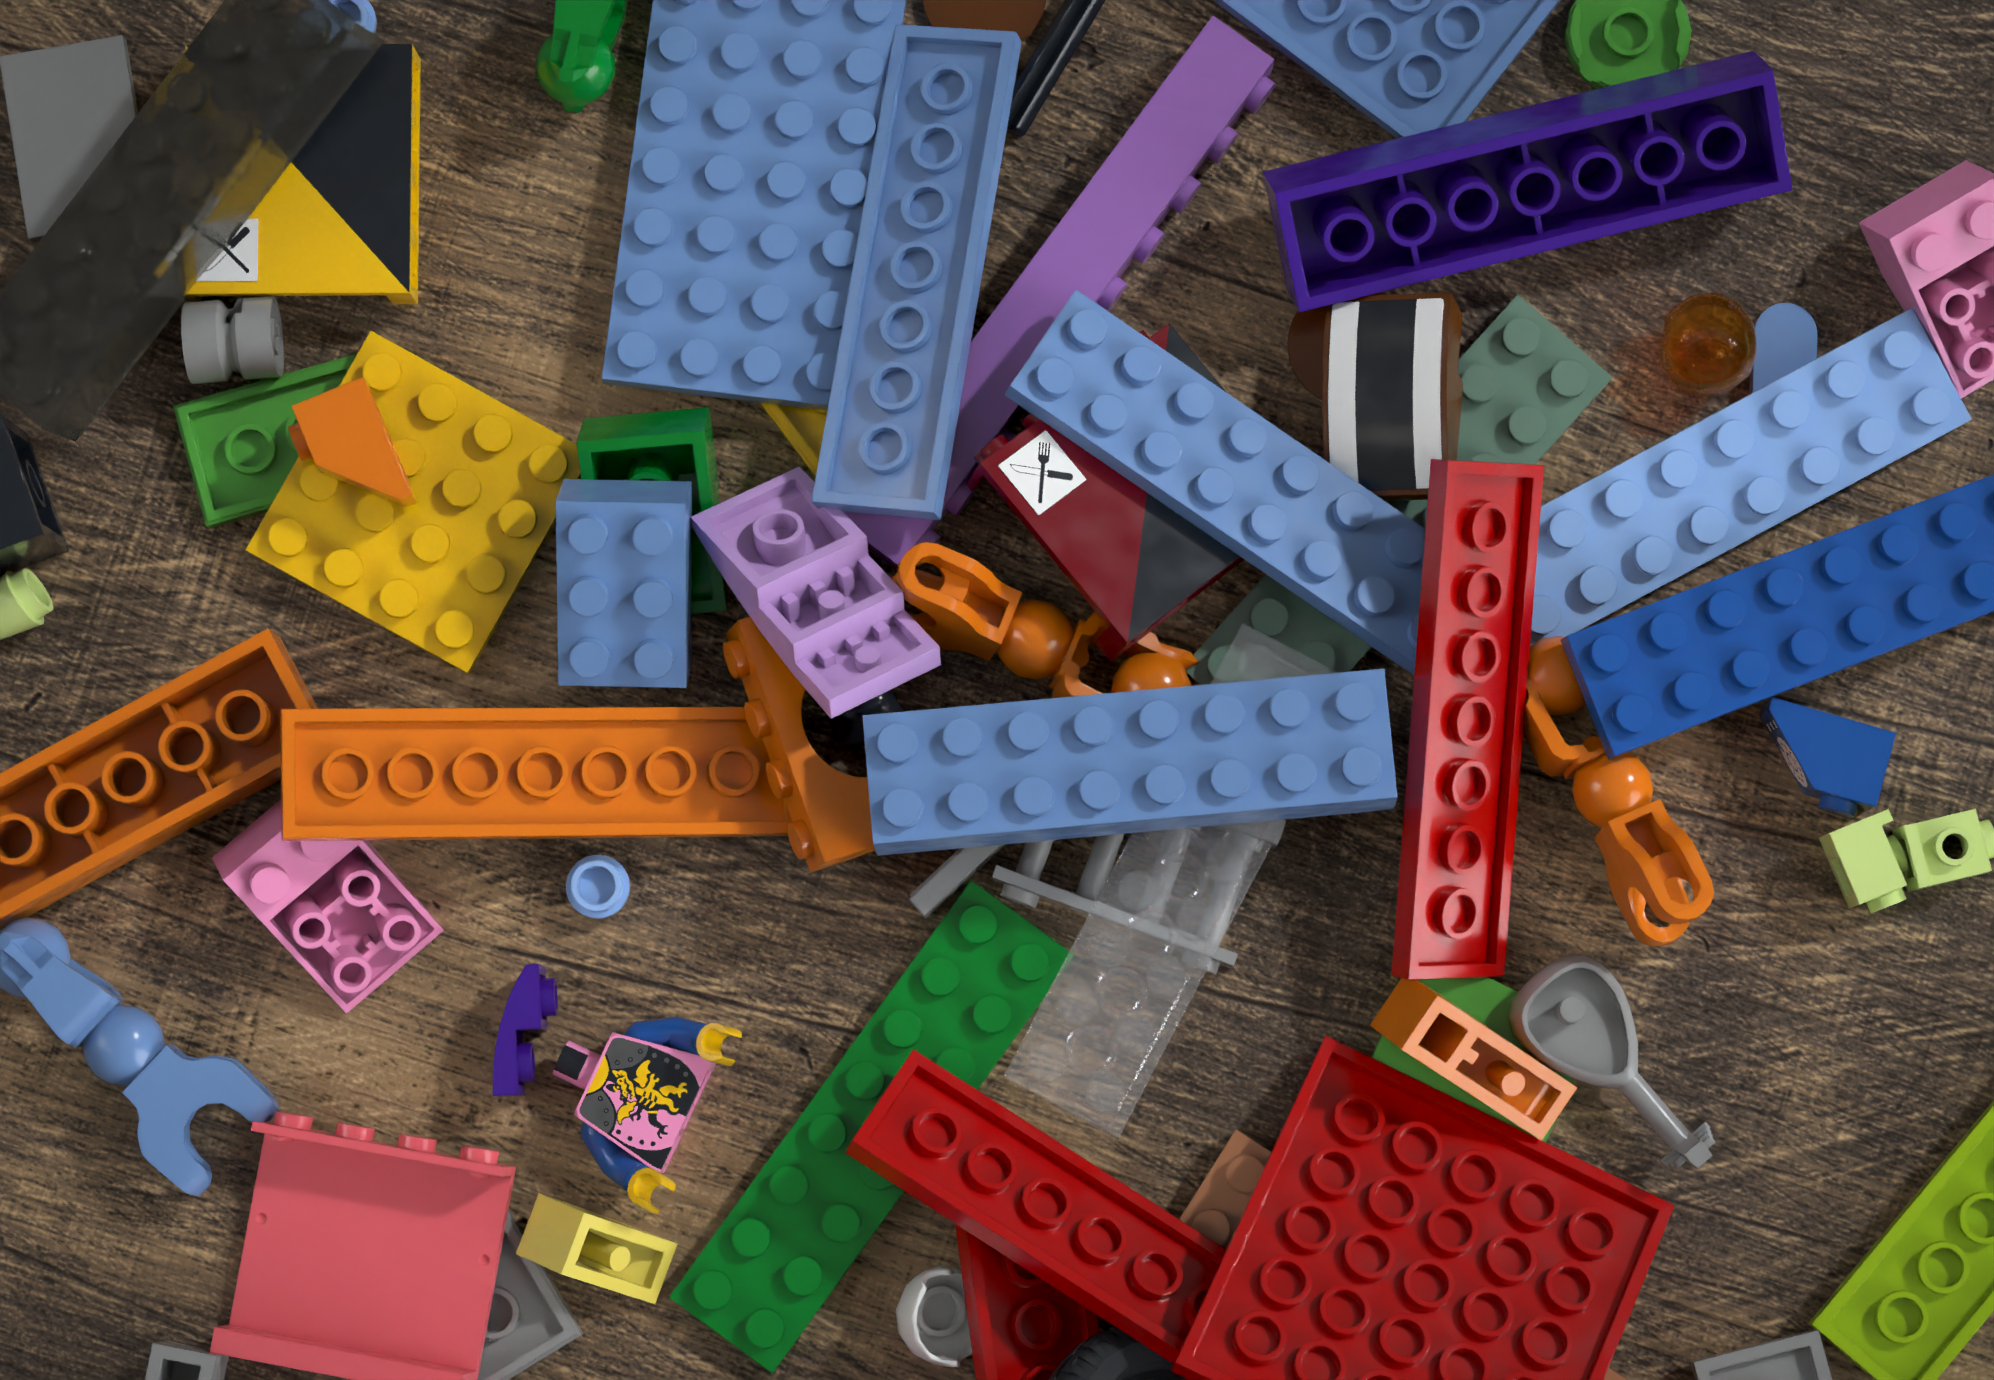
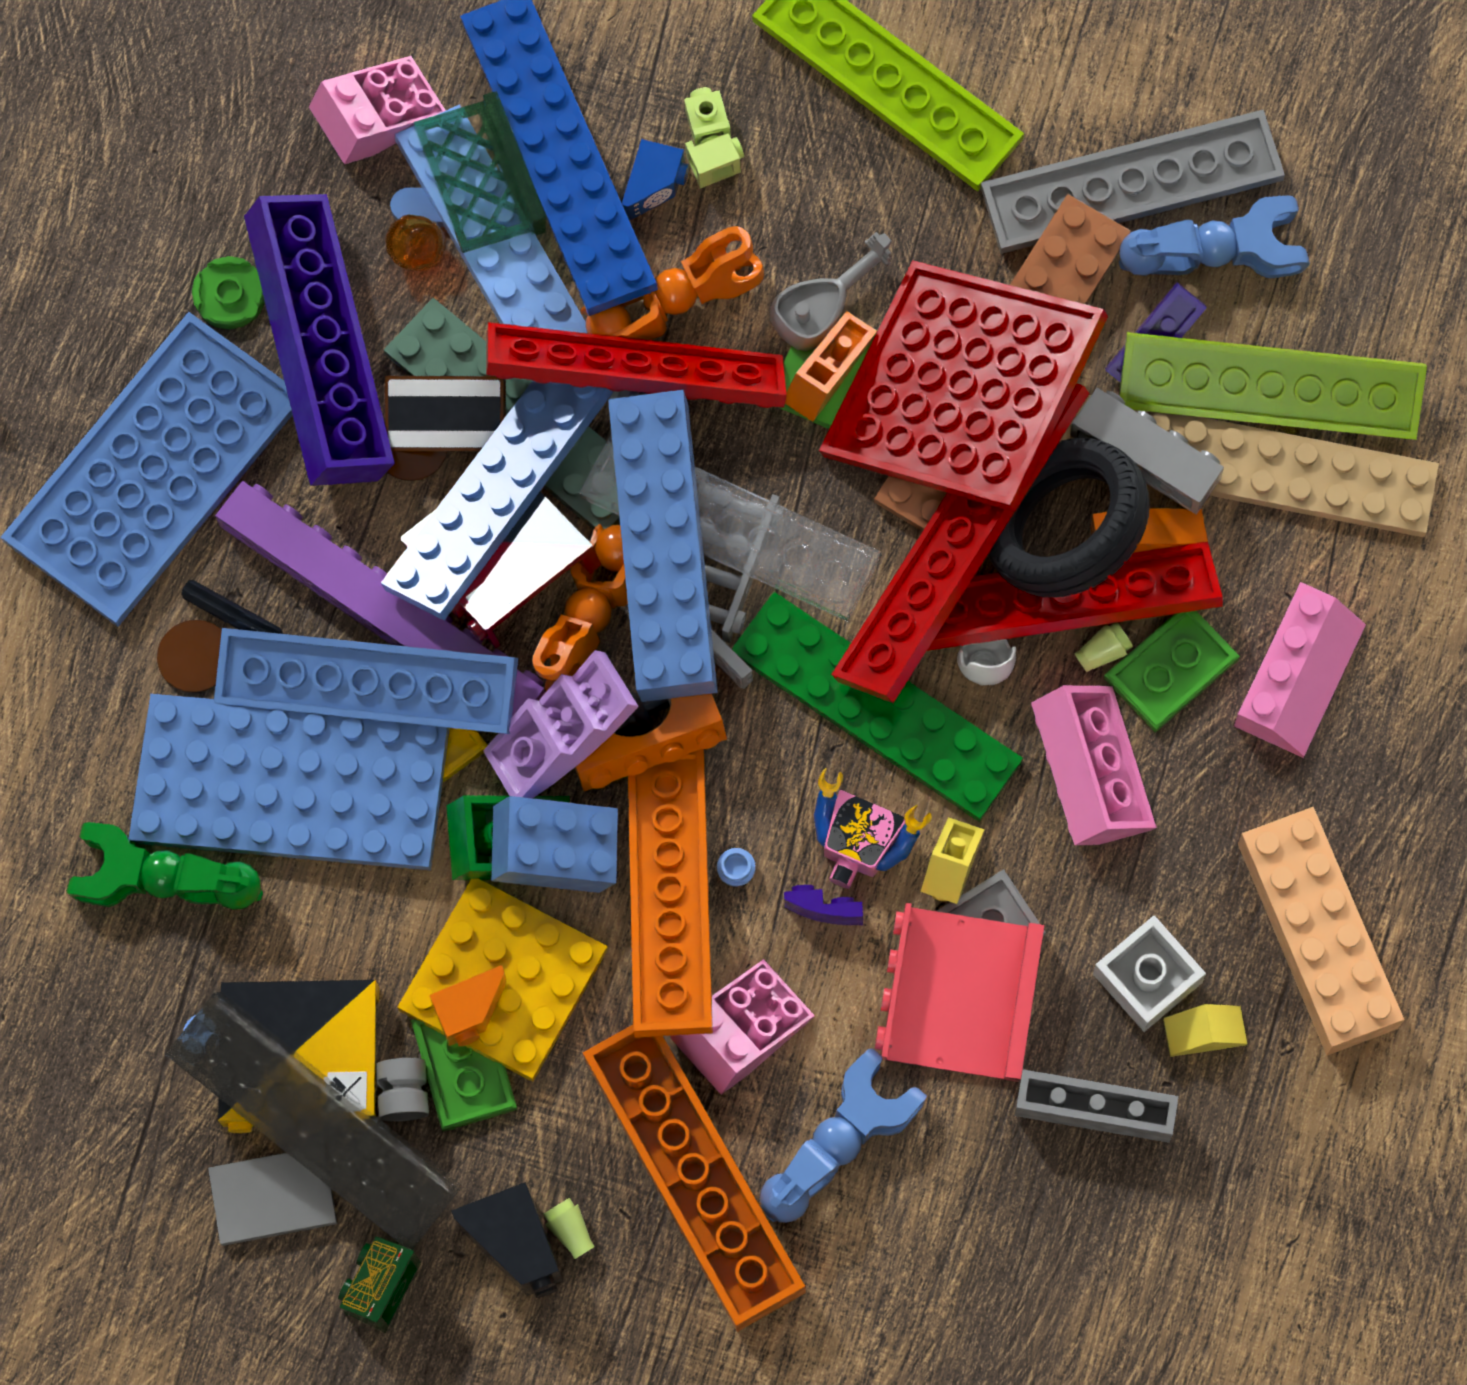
camera: 90 degrees left, 10 degrees down
none -> clear green fence [414,91,546,254]

